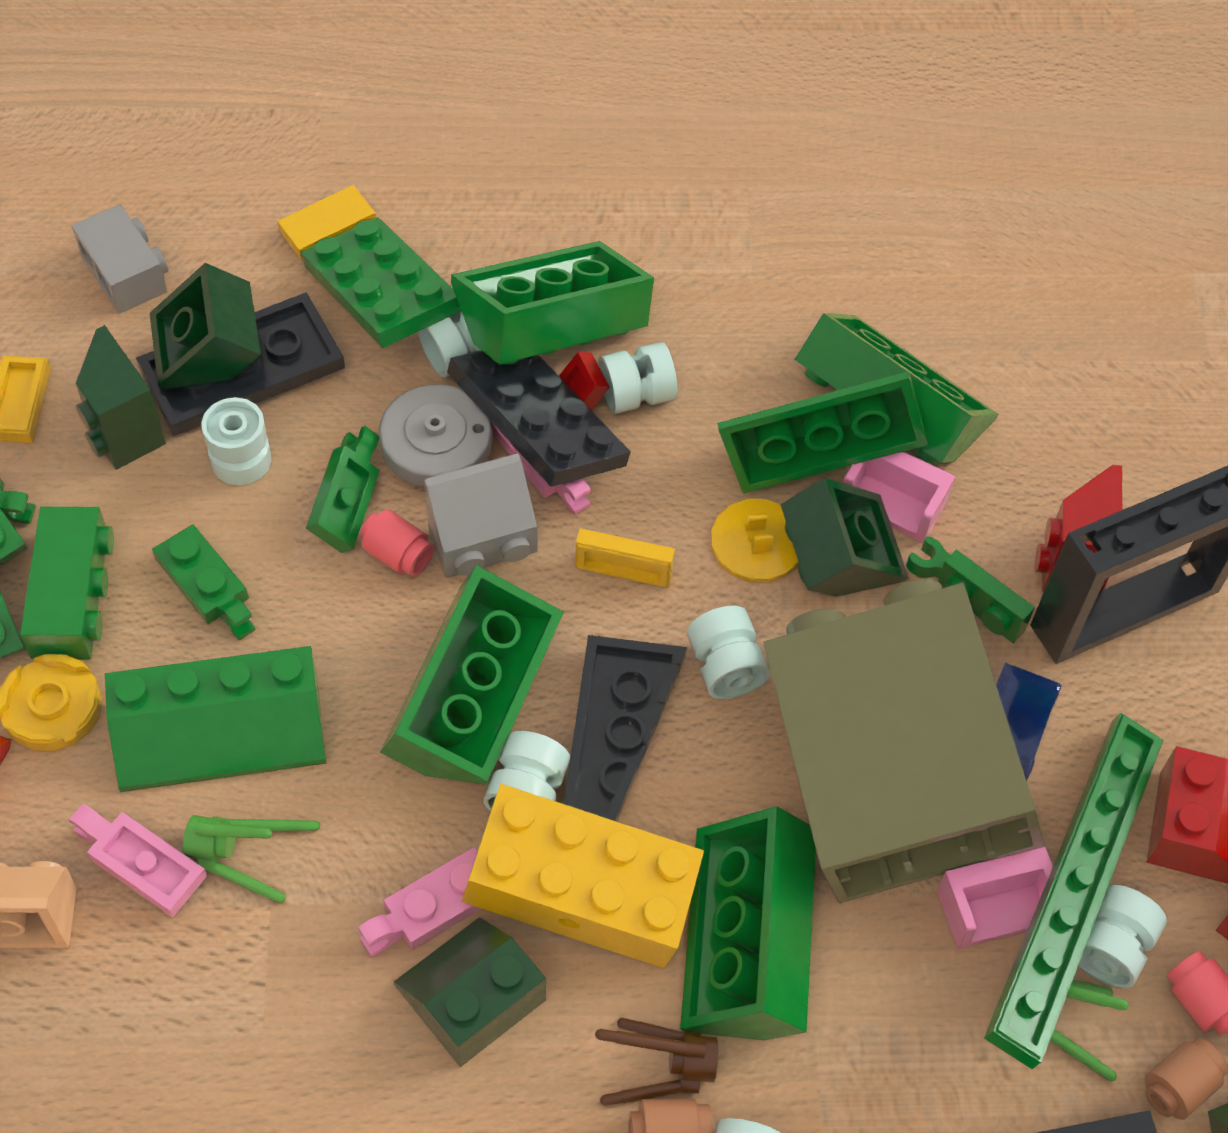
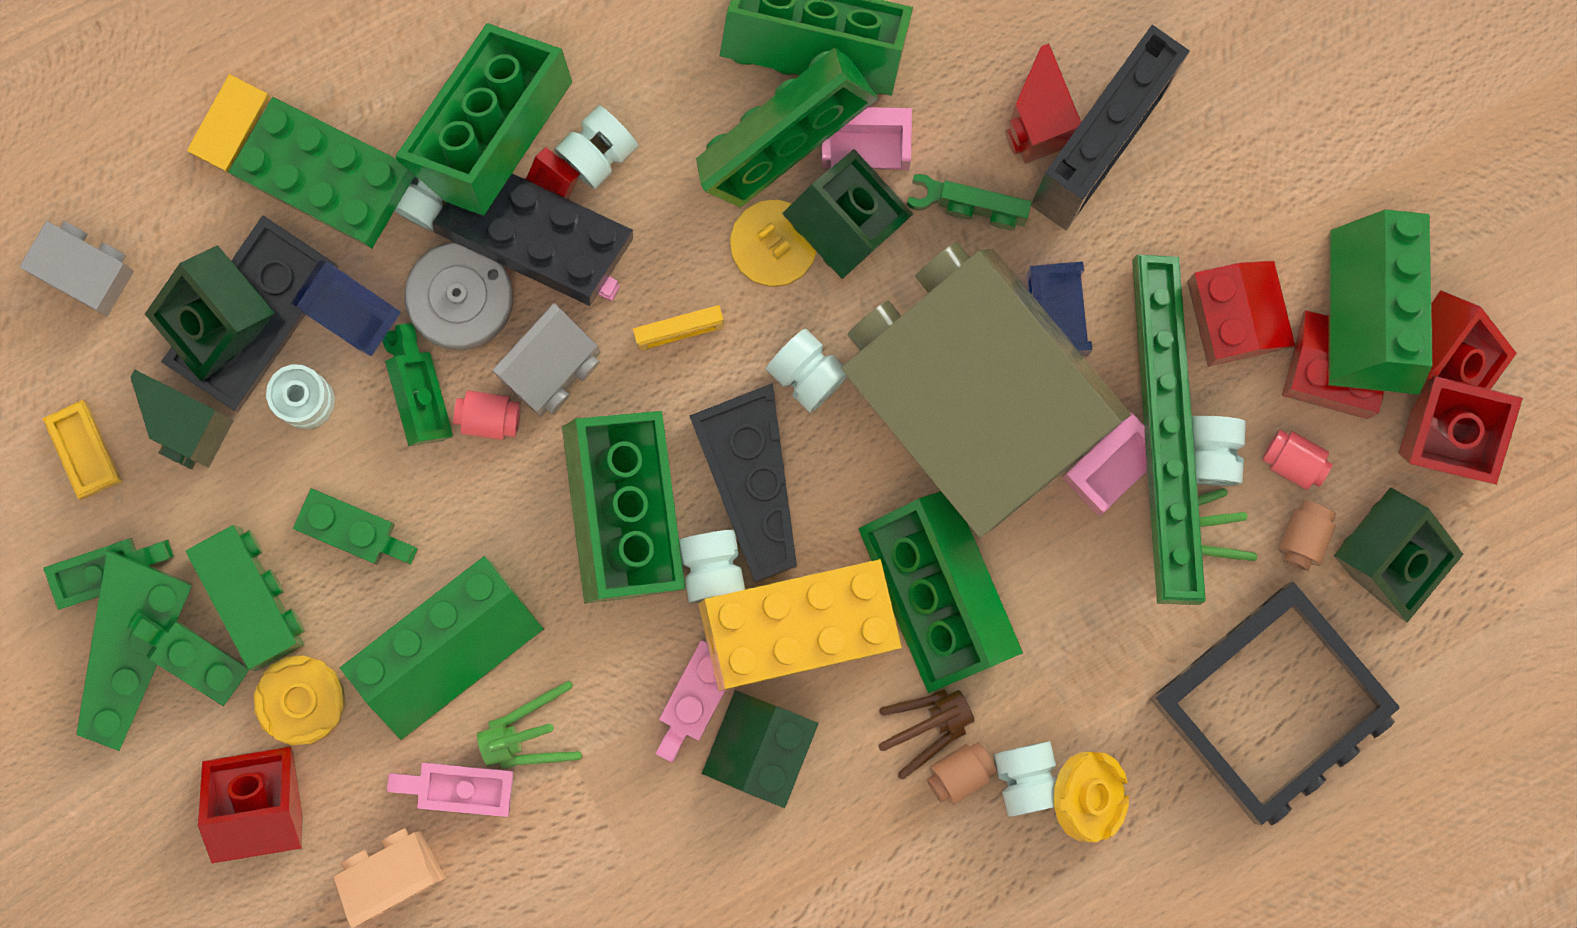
camera: 25 degrees left, 25 degrees up
none -> clear blue panel [290,260,401,356]

